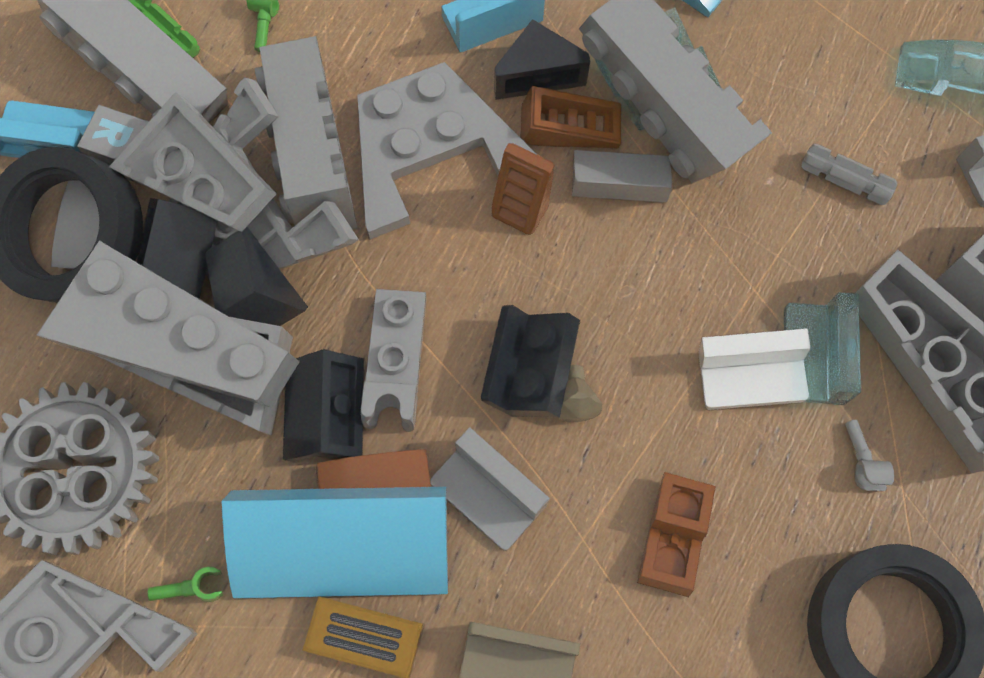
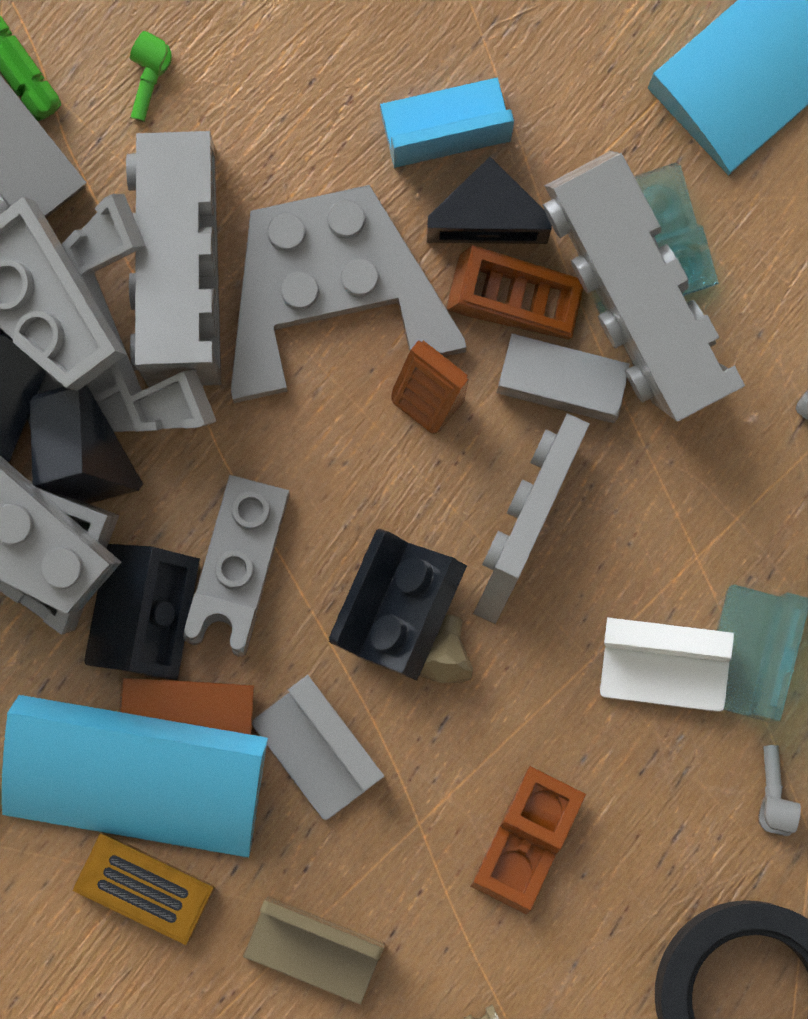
camera: 10 degrees right, 10 degrees up
none -> light grey wing [473,413,590,624]

